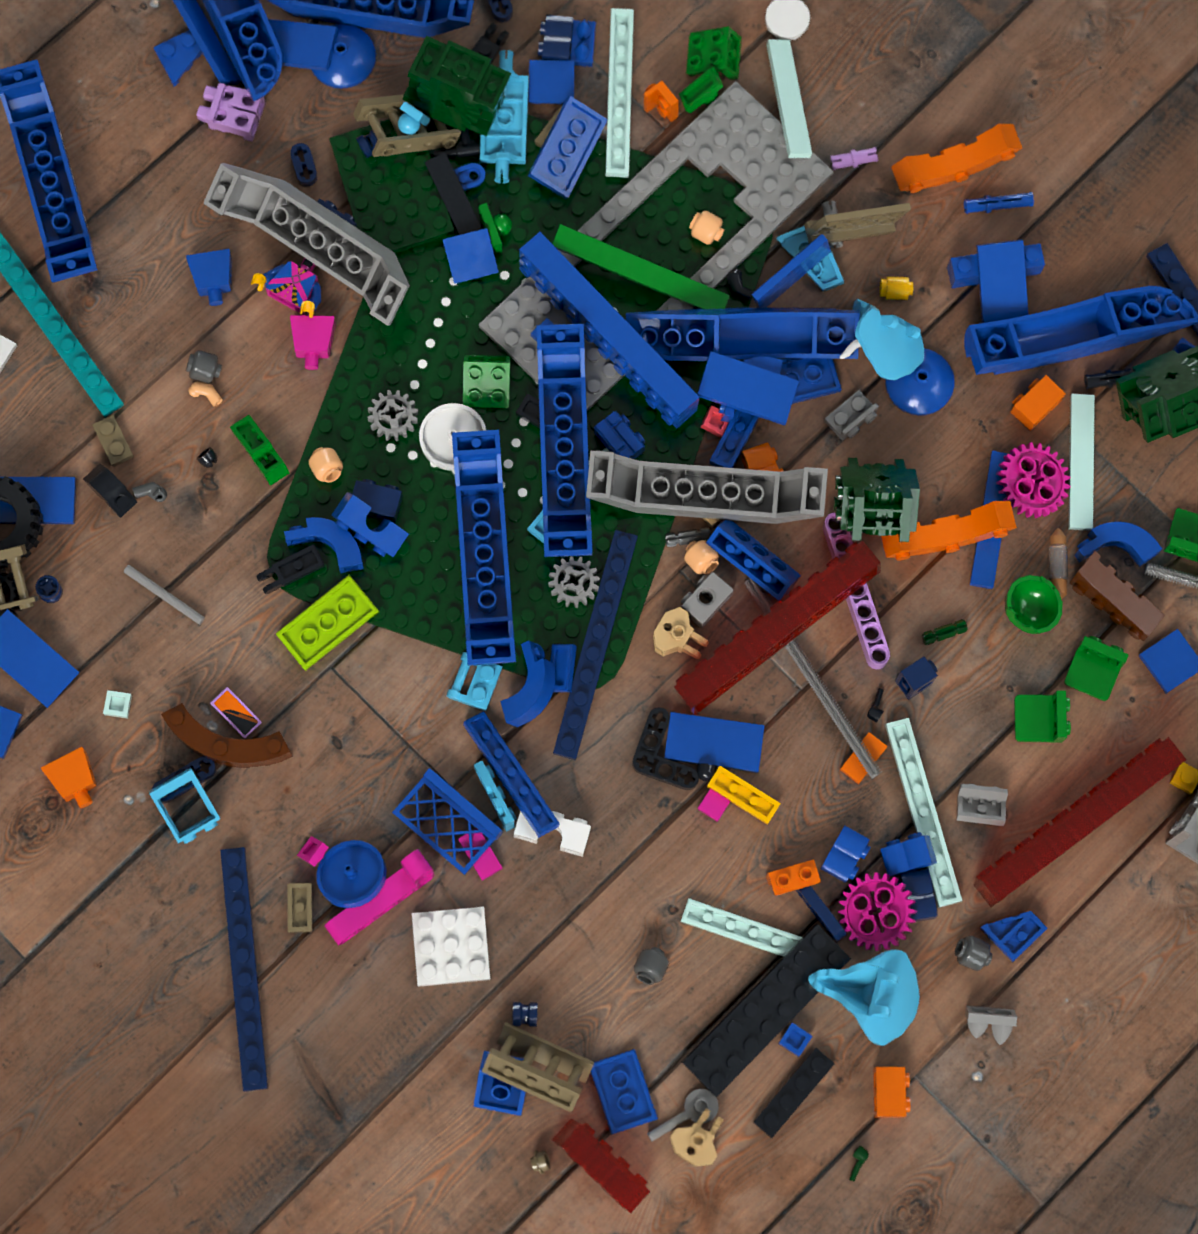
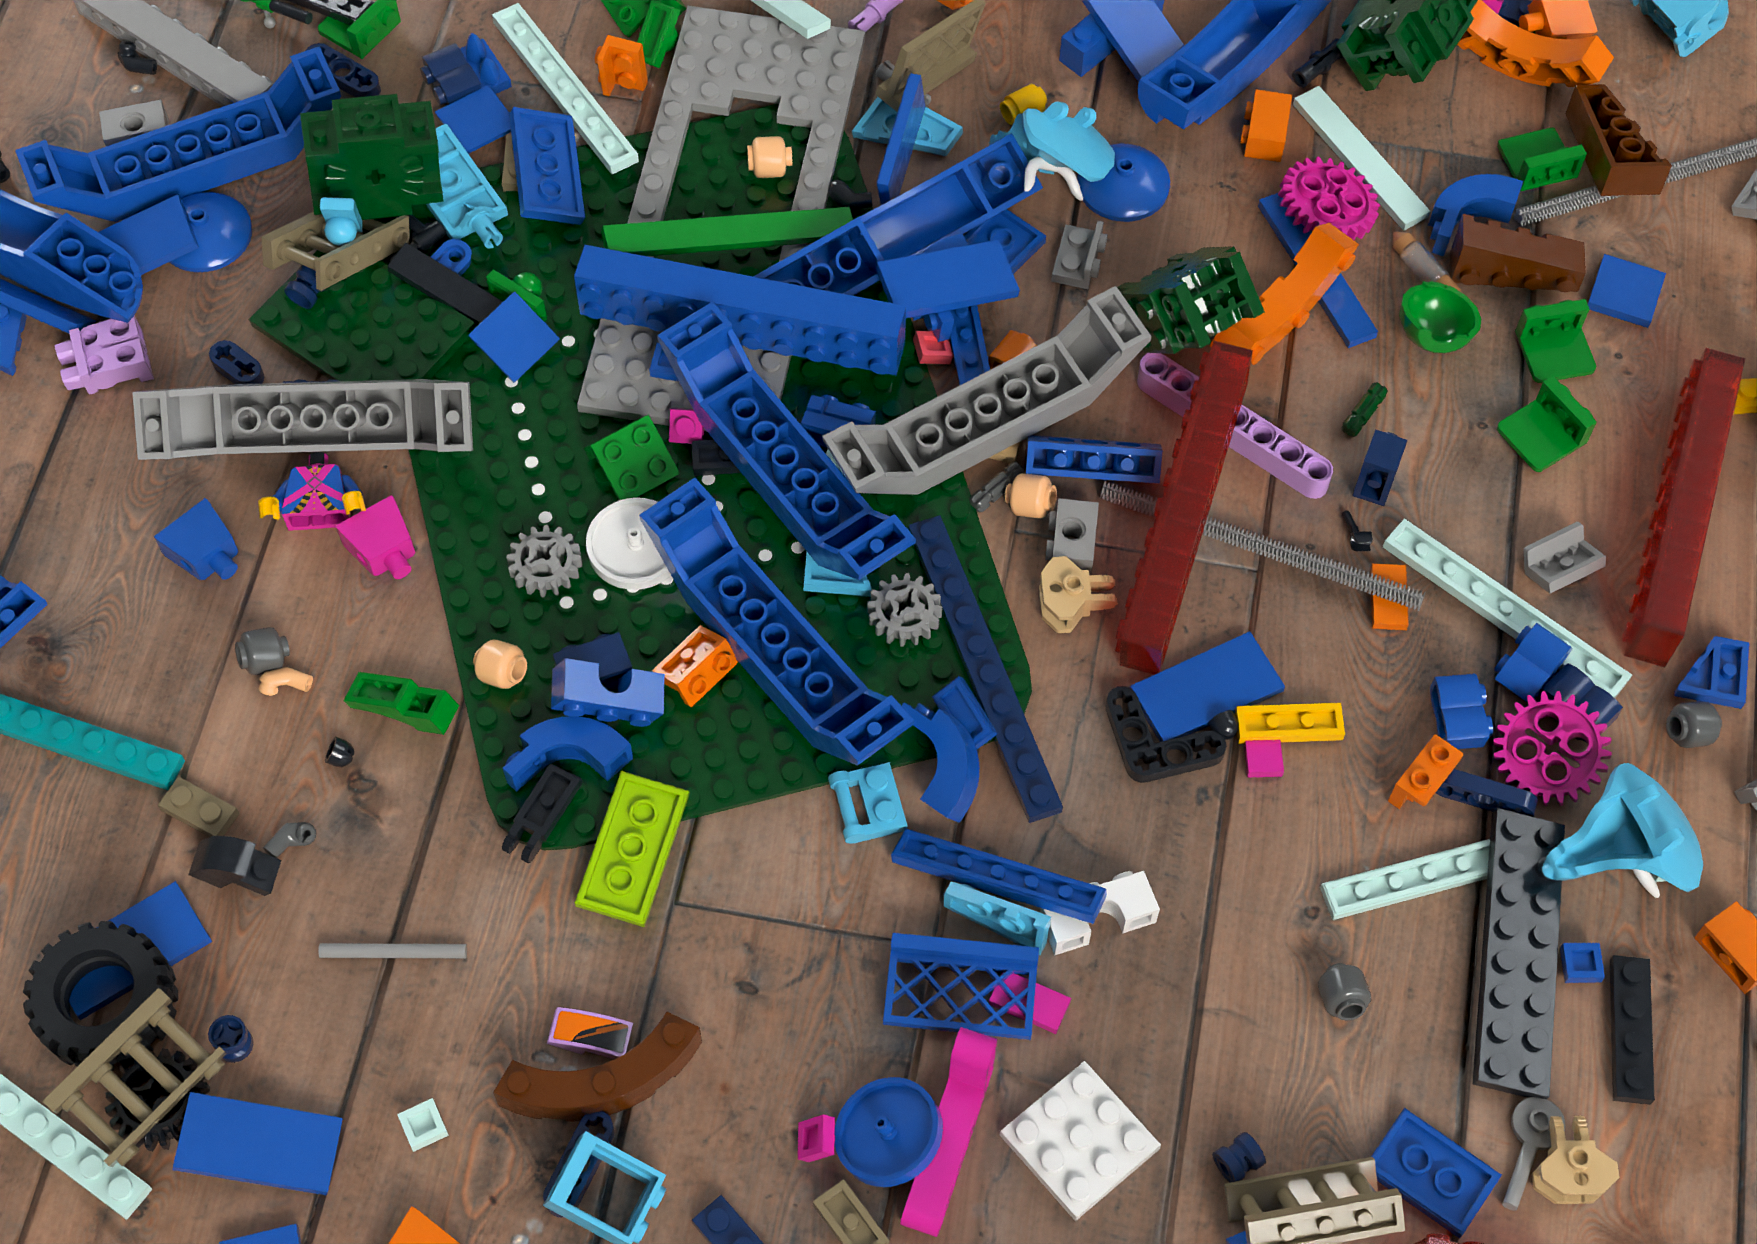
camera: 30 degrees left, 15 degrees down
none -> orange bracket [652,625,738,707]
none -> dark pink plate [669,408,704,444]

